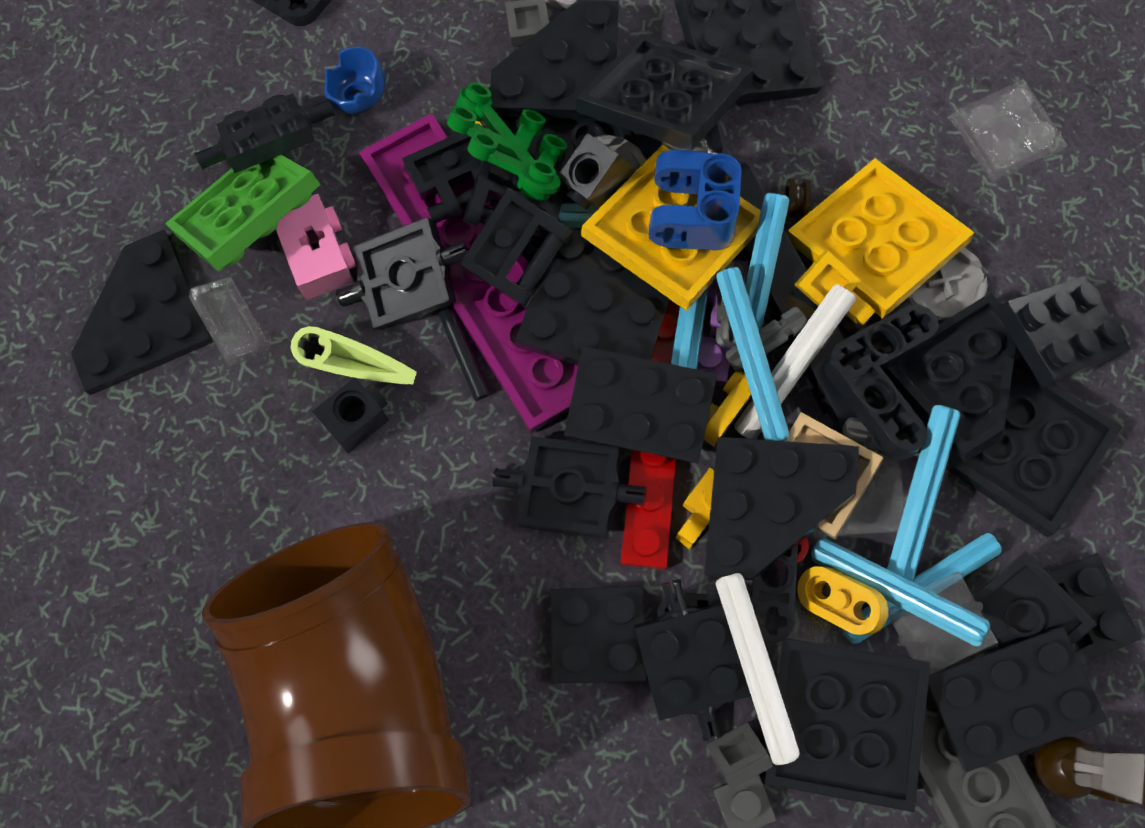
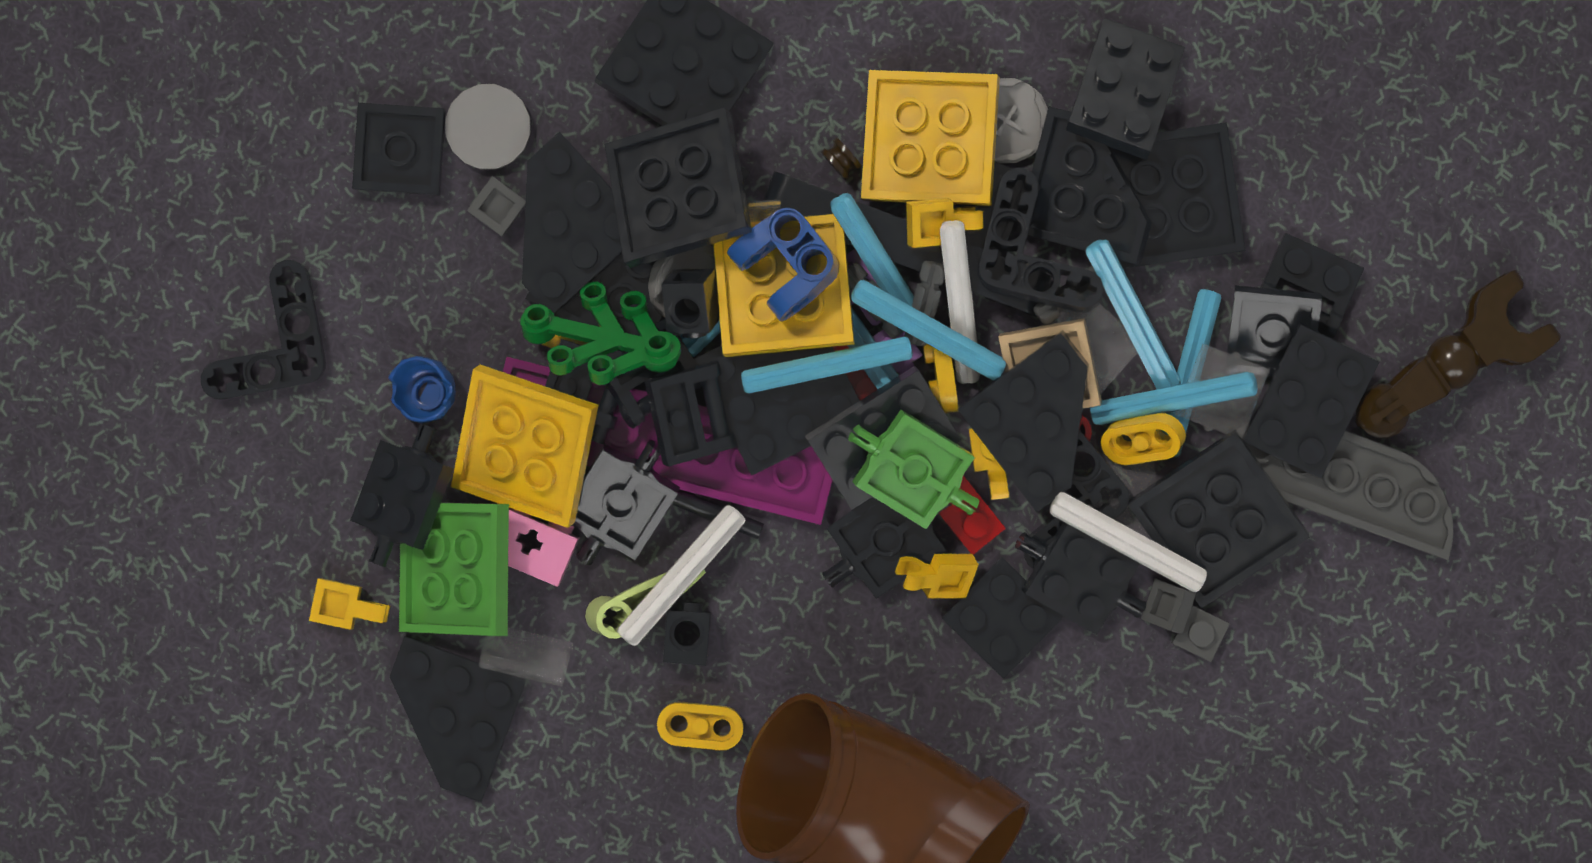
camera: 45 degrees left, 15 degrees up
none -> yellow plate [309,578,390,630]
none -> yellow plate [451,364,599,528]
none -> white axle [617,505,745,646]
none -> yellow plate [657,702,744,750]
none -> medium azure axle [741,337,913,393]
none -> bright green plate [848,410,979,529]
none -> yellow plate [895,554,979,598]

